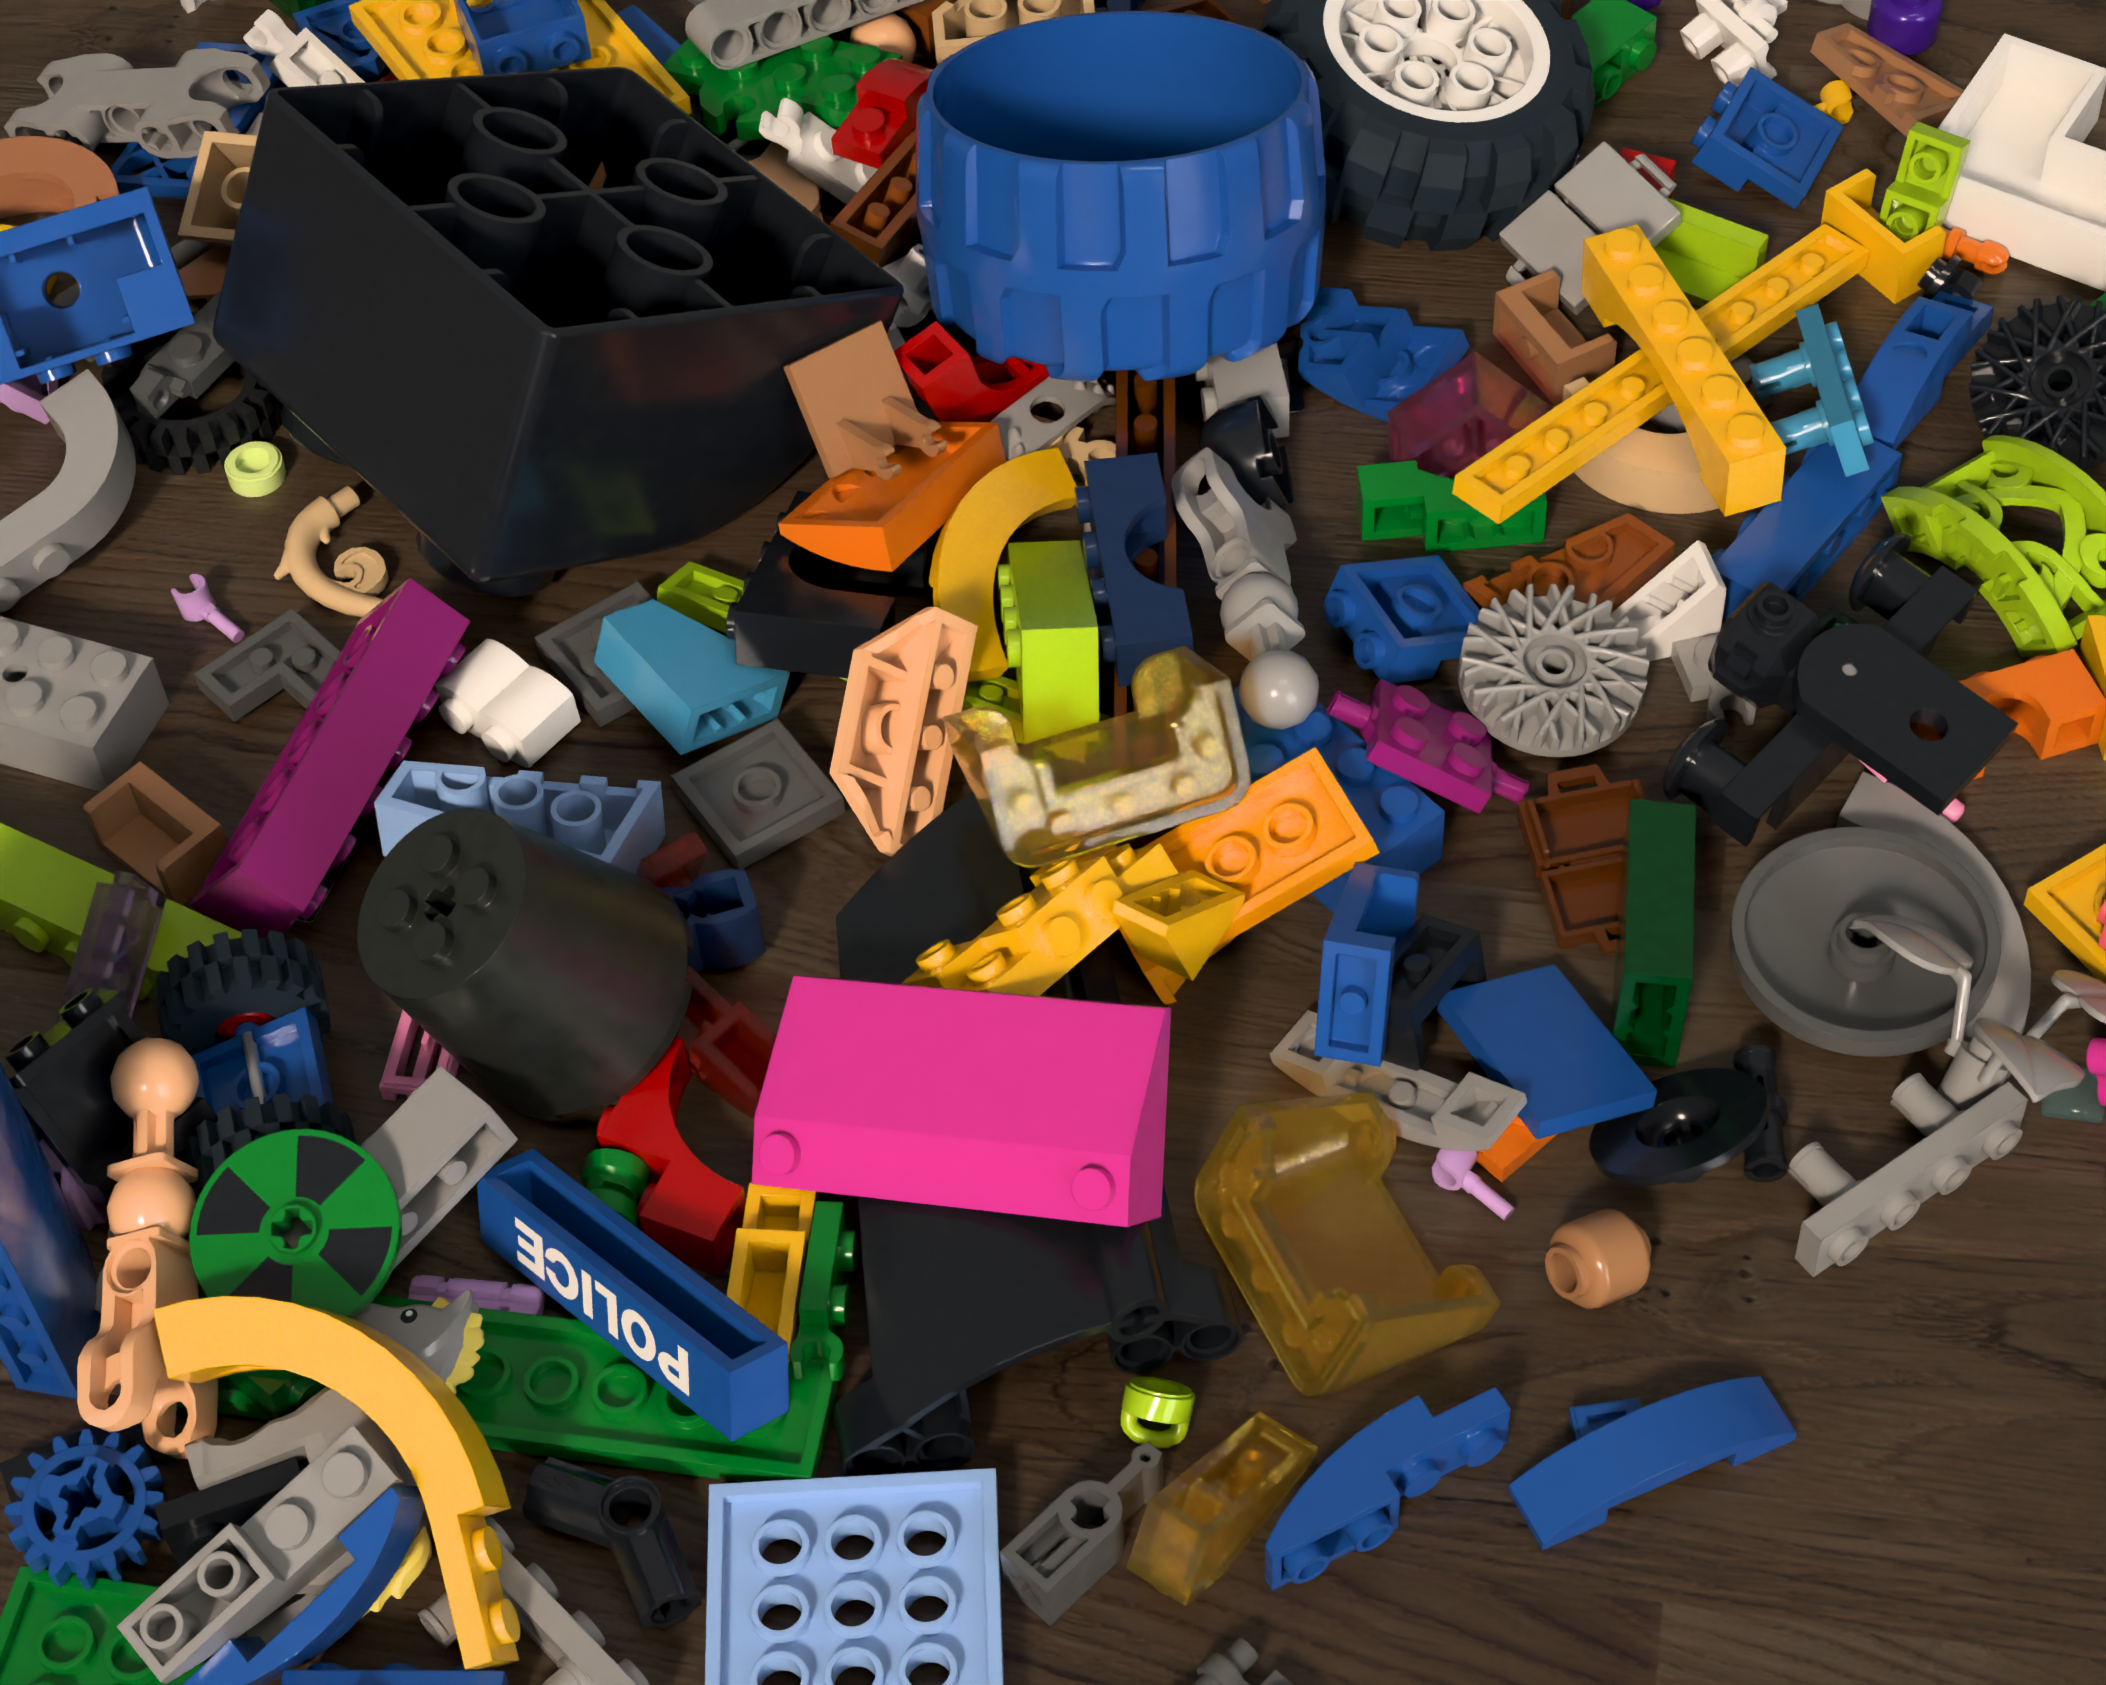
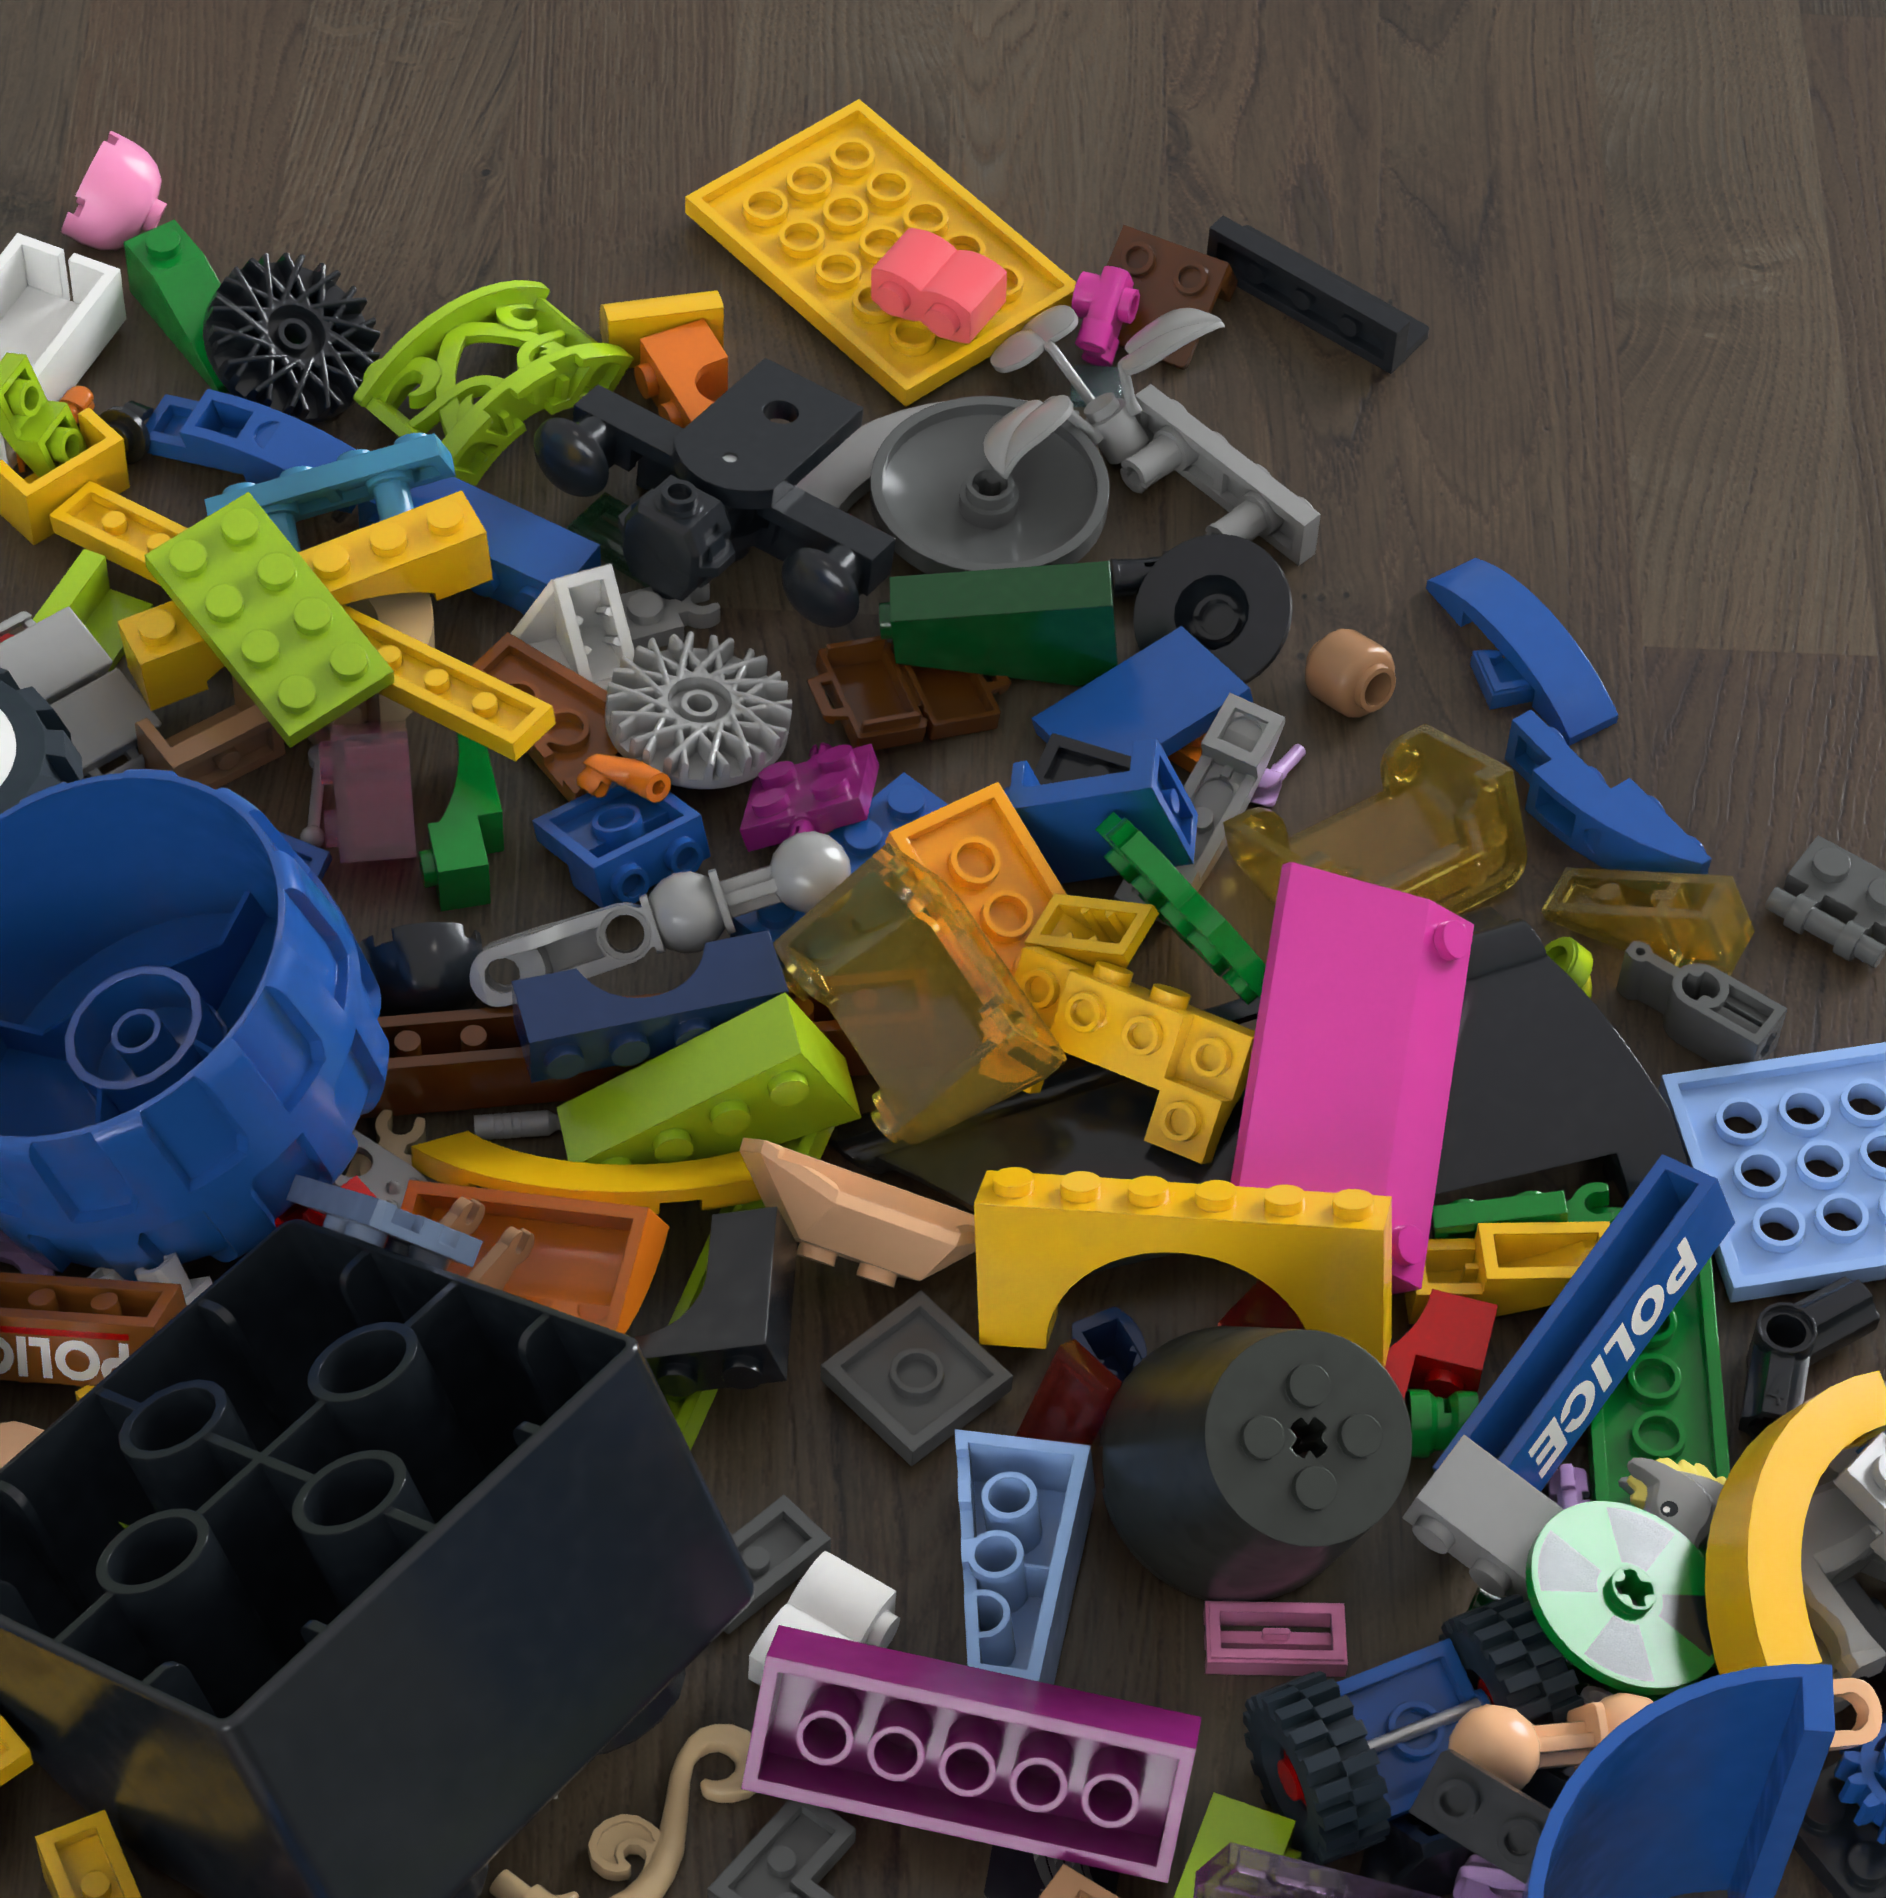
camera: 105 degrees left, 0 degrees up
dark azure slope [594,599,790,755] -> none
none -> lime plate [144,492,394,748]
none -> sand blue wing [286,1174,483,1271]
none -> orange arm [576,753,671,803]
none -> yellow arch [974,1167,1392,1368]
none -> green plate [1095,812,1266,1006]

